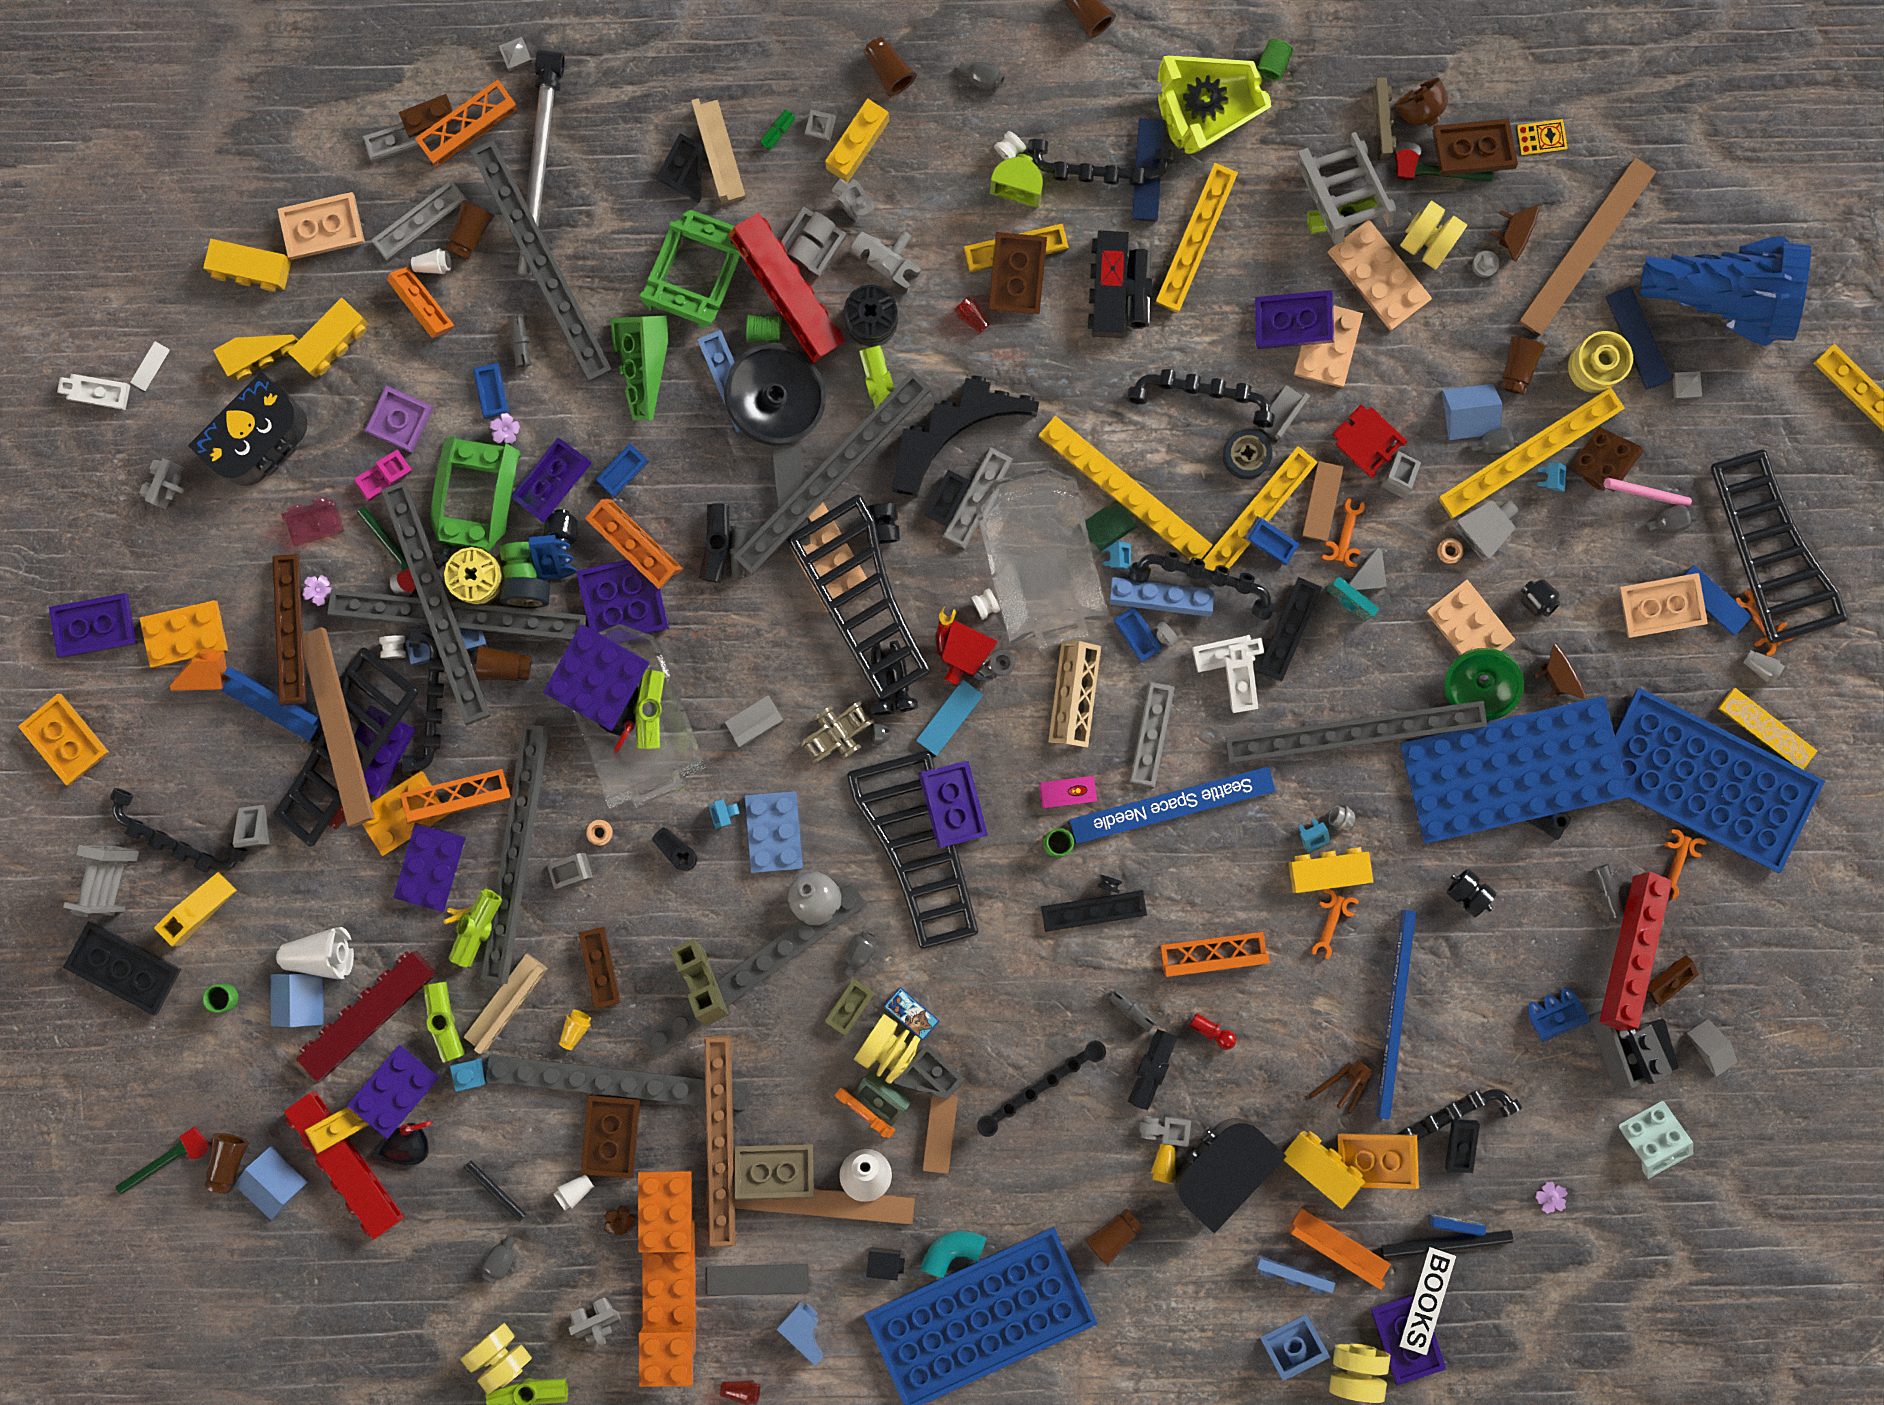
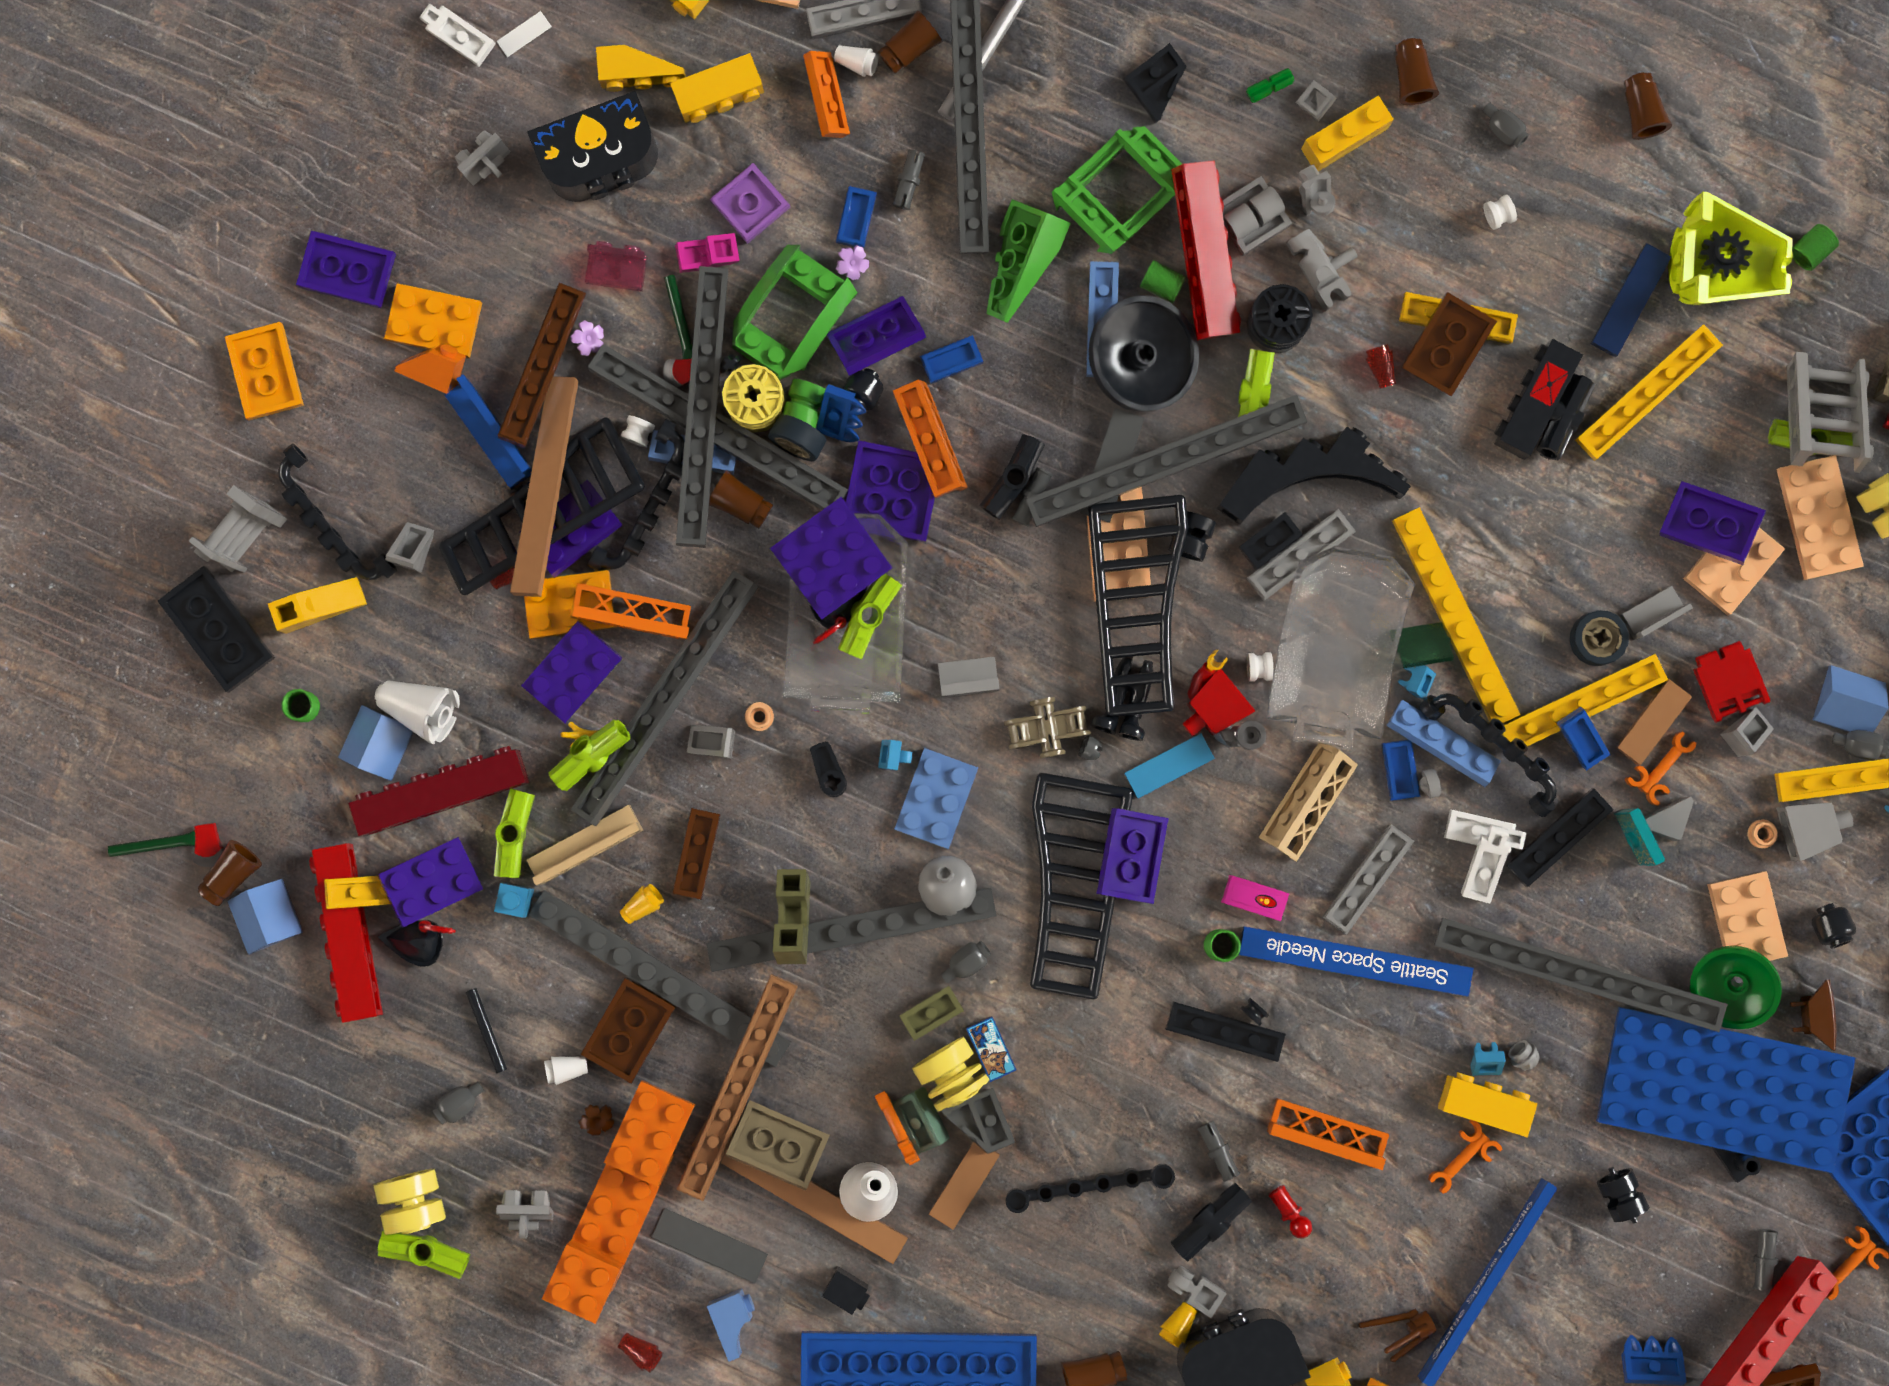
camera: 25 degrees right, 0 degrees up
tan fence [691,98,746,205] -> none
teal cylinder [920,1230,987,1278] -> none
lime brick [990,154,1043,208] -> none
black bar [1027,139,1175,187] -> none
black bar [1127,369,1275,428] -> none

